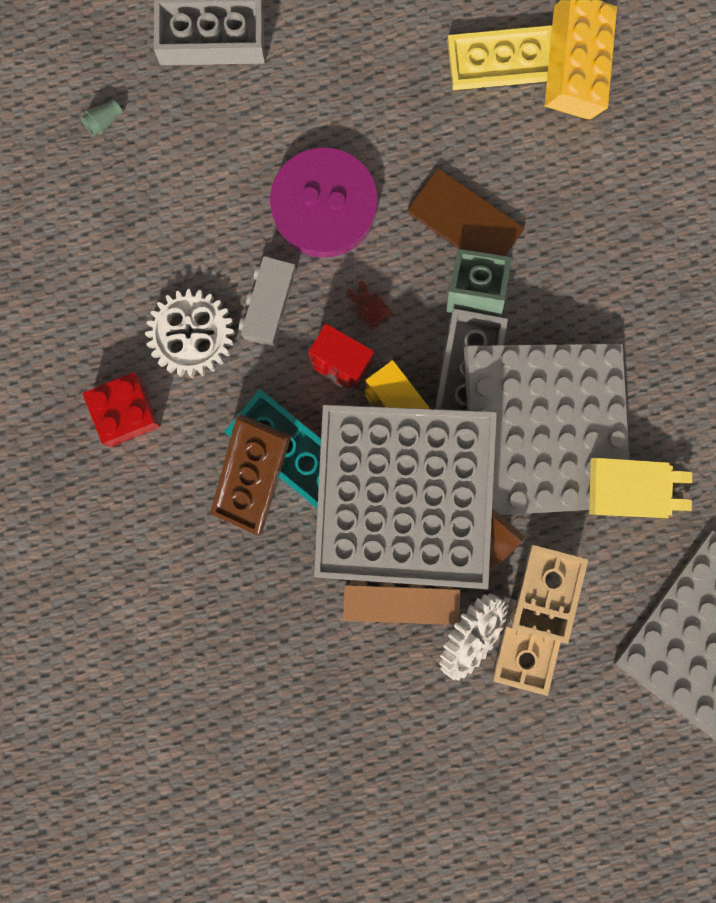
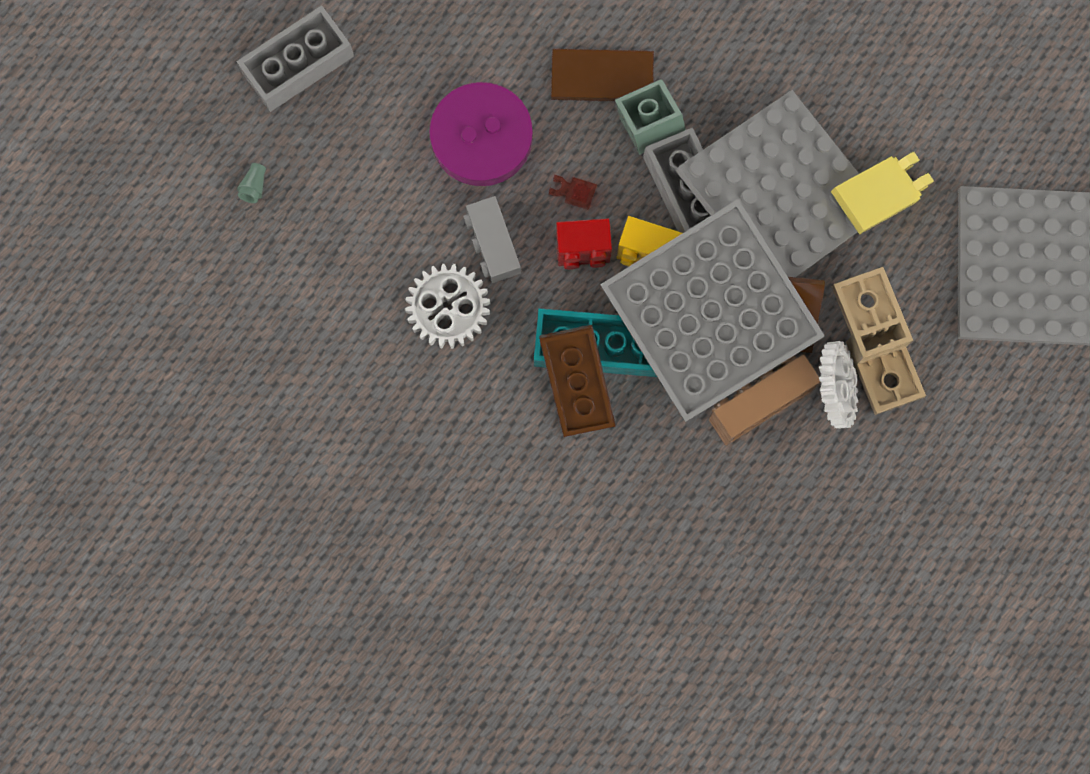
camera: 35 degrees left, 5 degrees down
red brick [82,372,160,447] -> none

